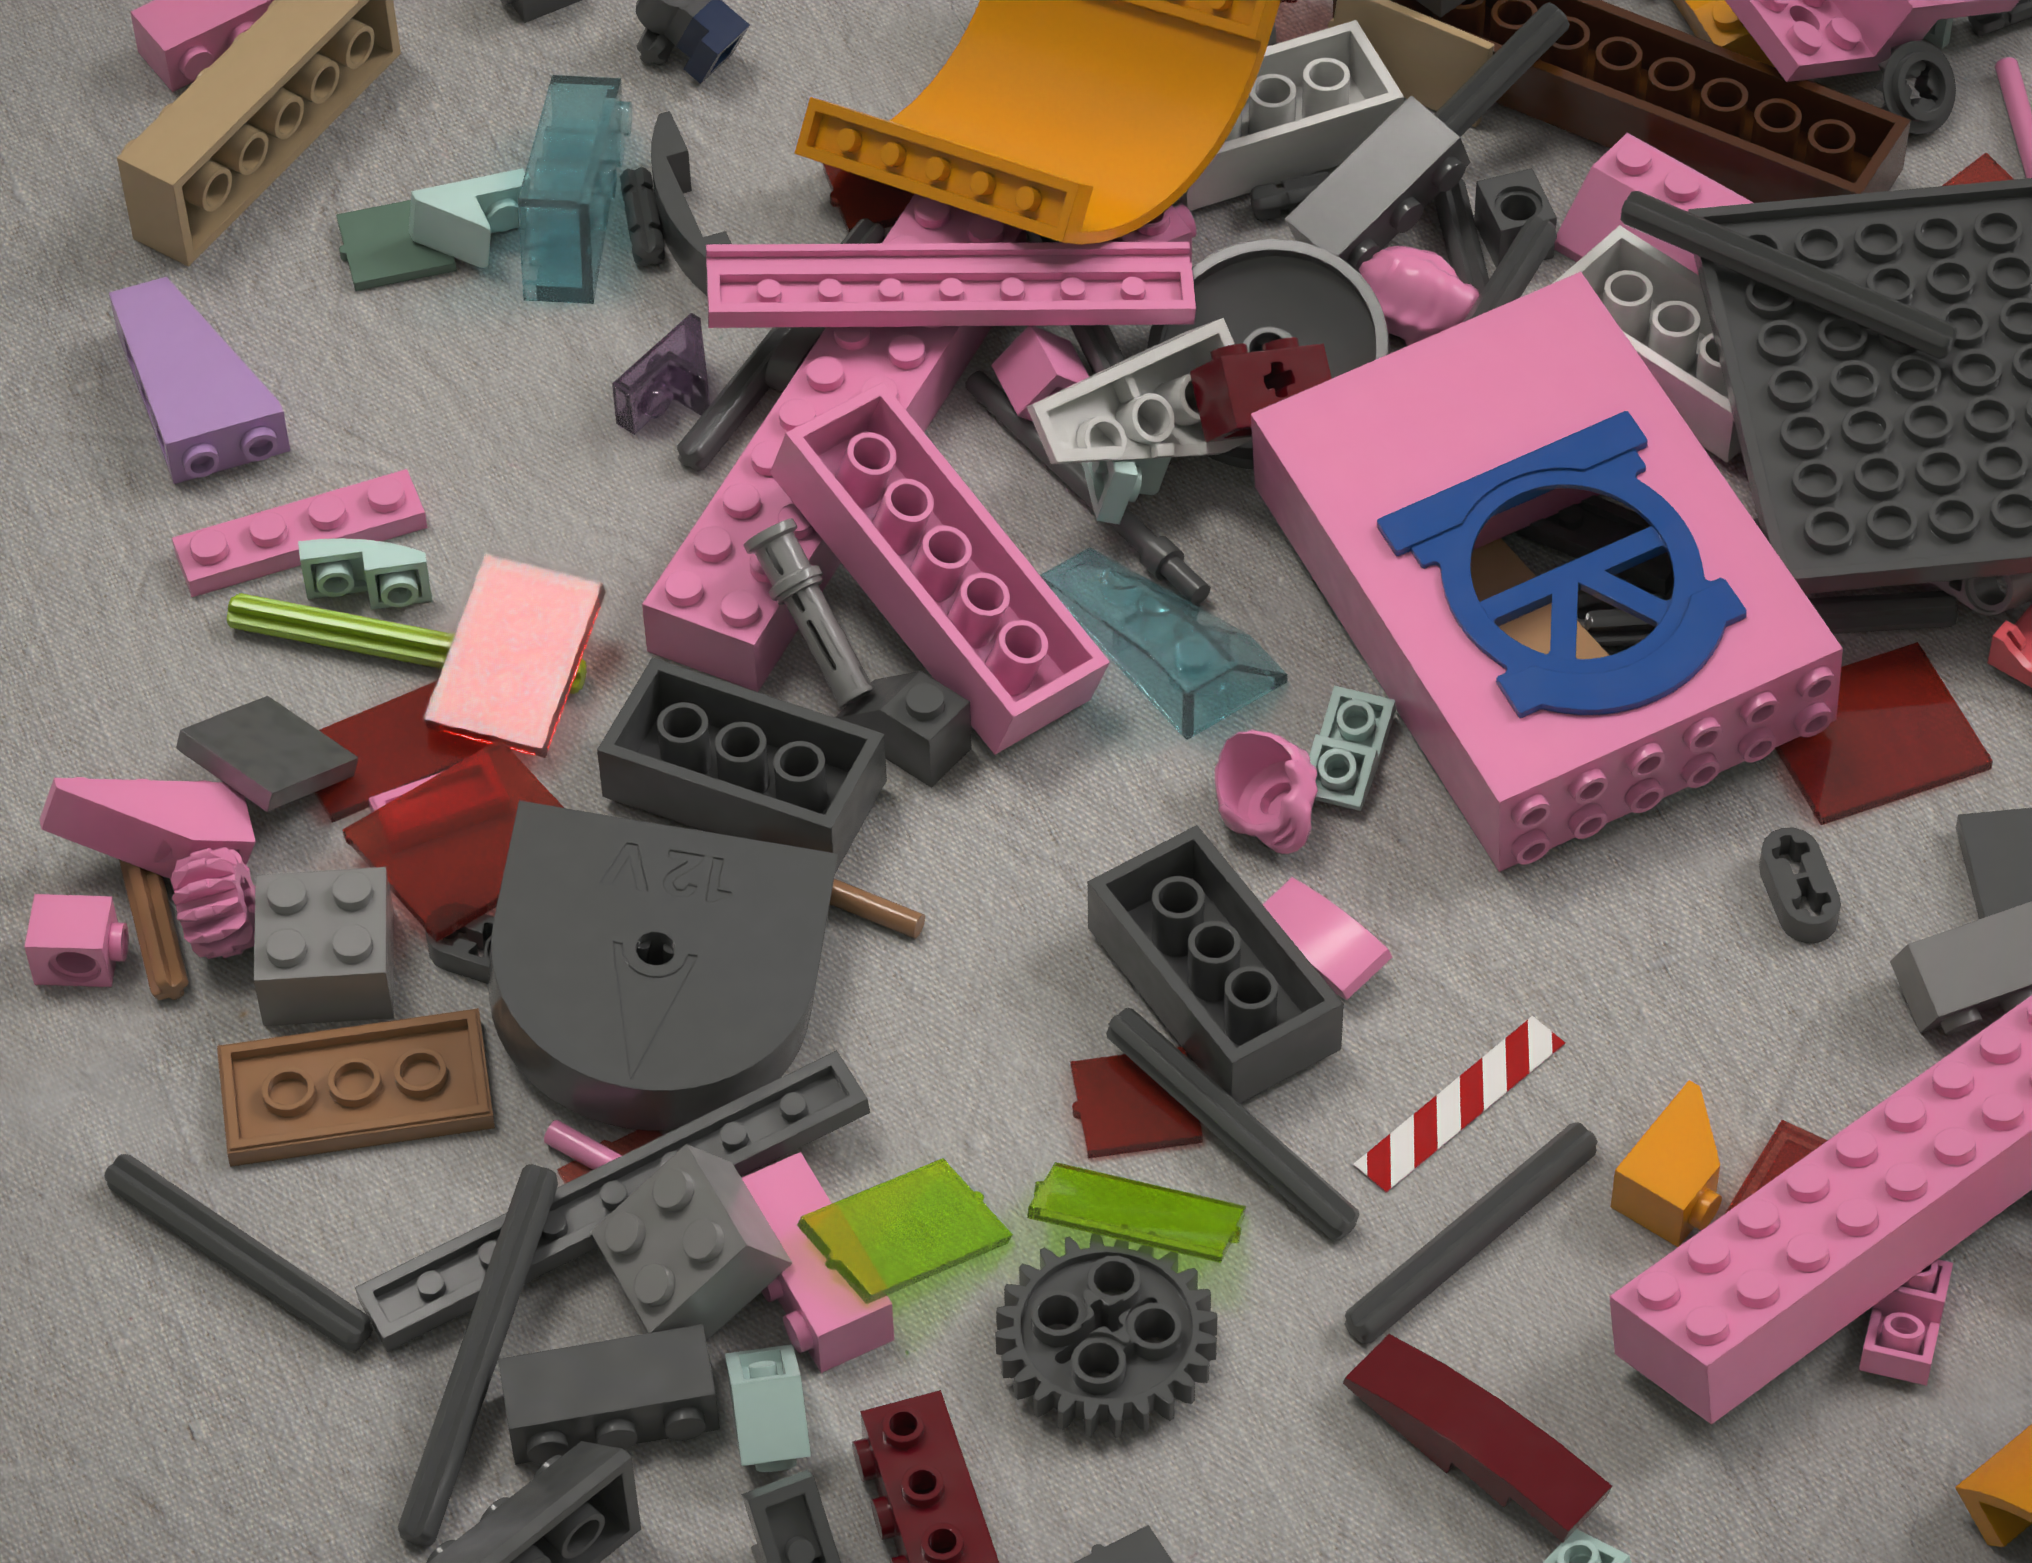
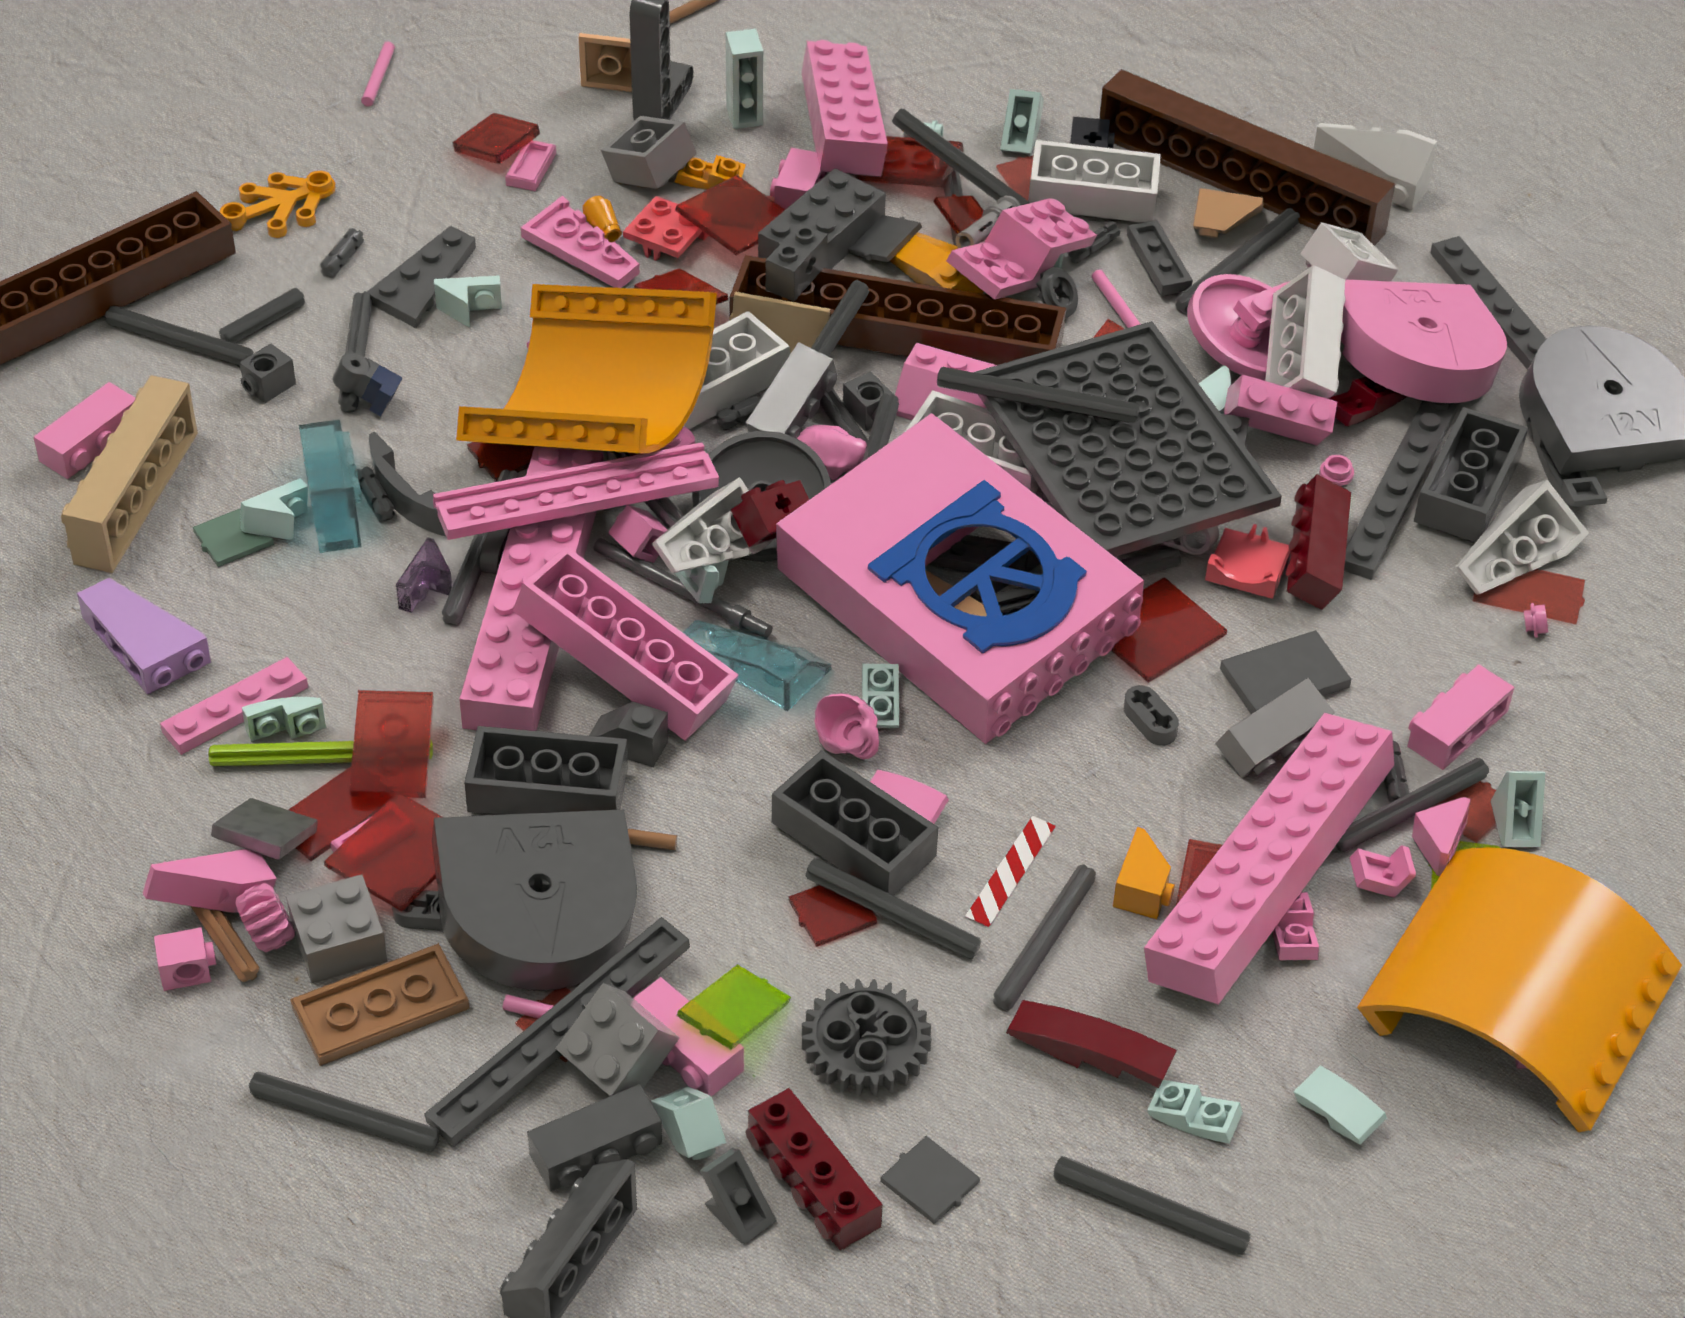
camera: 20 degrees left, 5 degrees down
dark grey axle [398,1164,558,1546] -> none
light grey pin [743,518,876,708] -> none
clear neon green piece [1027,1162,1246,1263] -> none

